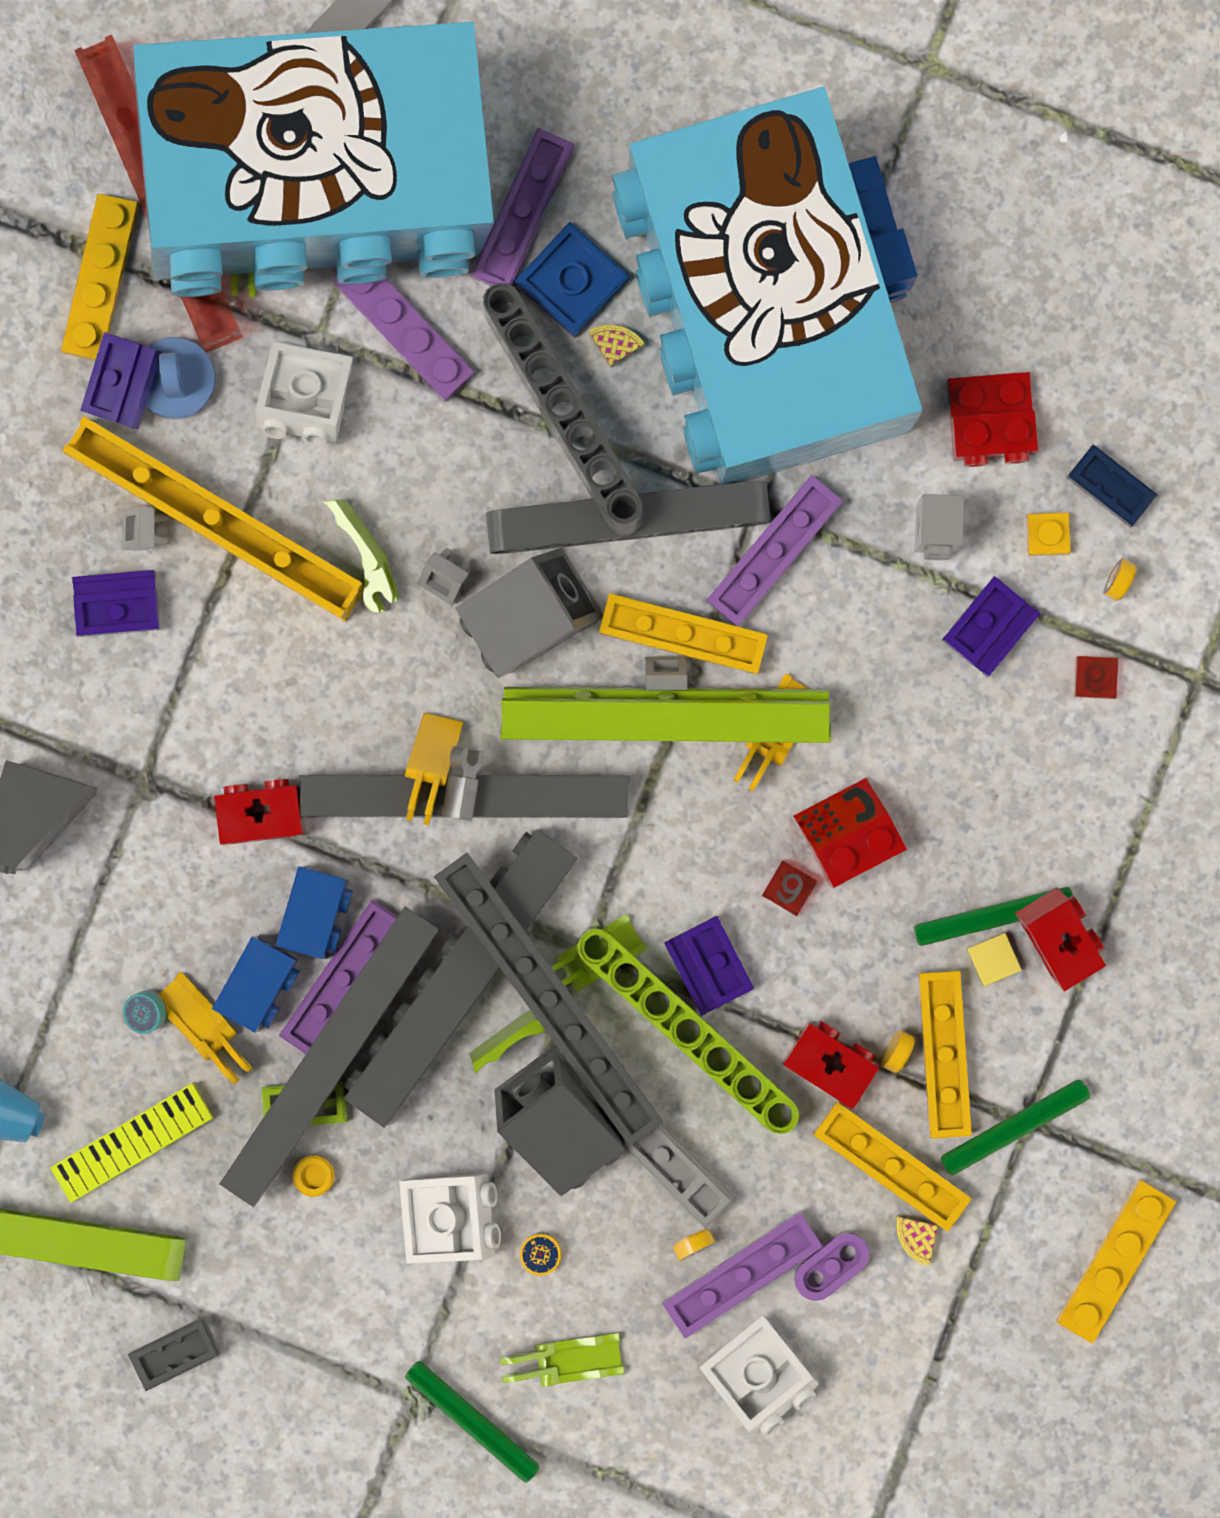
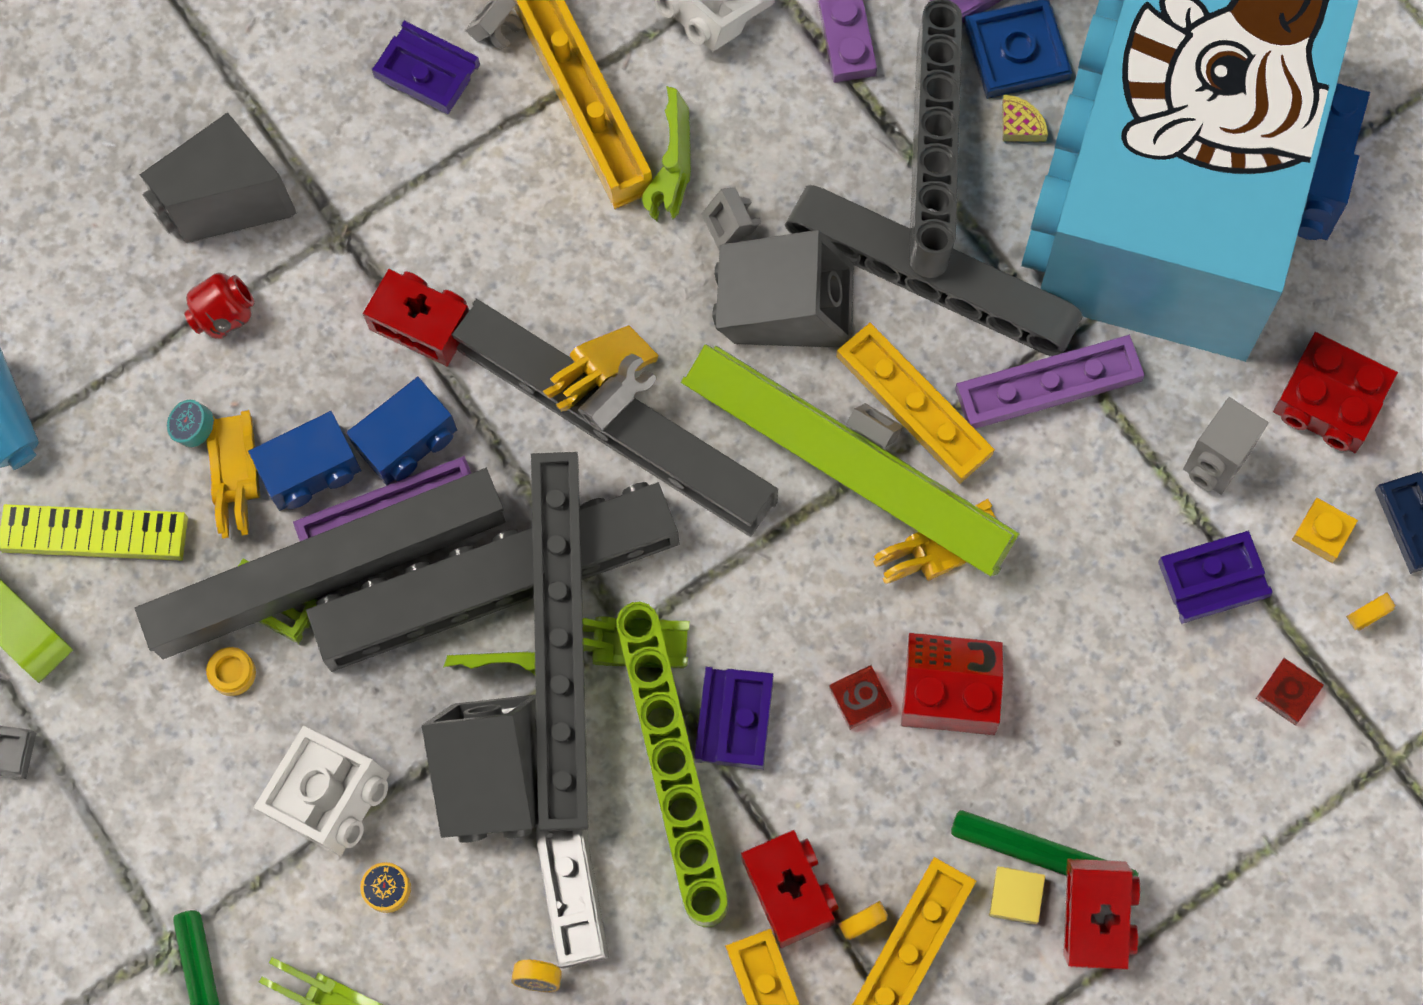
camera: 35 degrees right, 15 degrees down
none -> red head [184,272,254,339]

